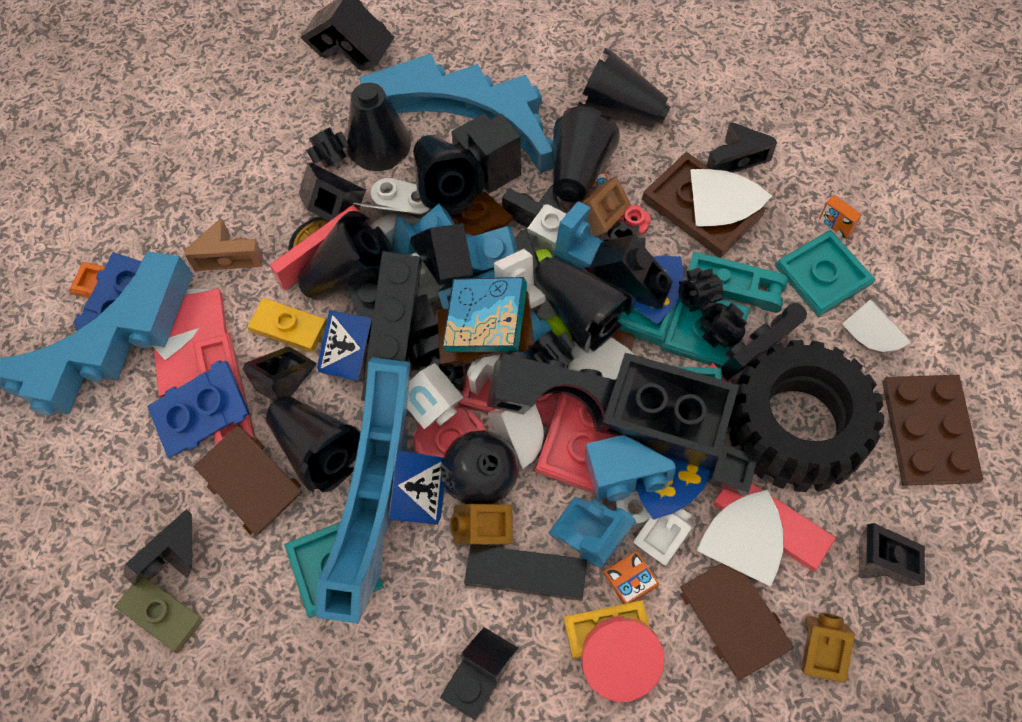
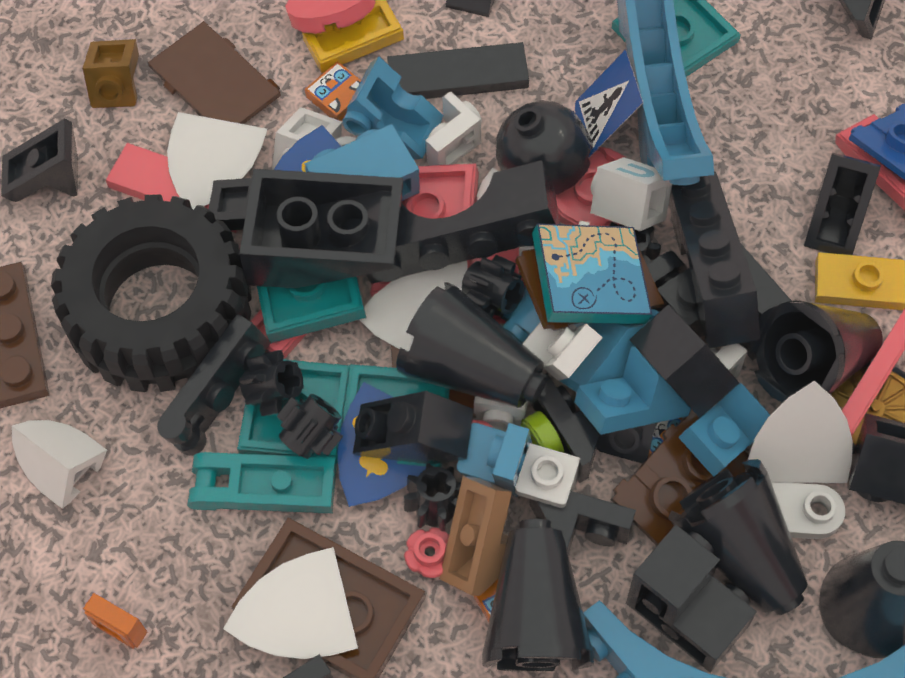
camera: 165 degrees right, 0 degrees up
reddish brown piece [193,425,303,536] -> none
black cone [266,396,361,493] -> none
blue sticker [317,310,372,381] -> none
pearl gold bracket [450,504,513,544] -> none
teal tile [774,229,876,317] -> none
none -> white bracket [425,92,482,166]

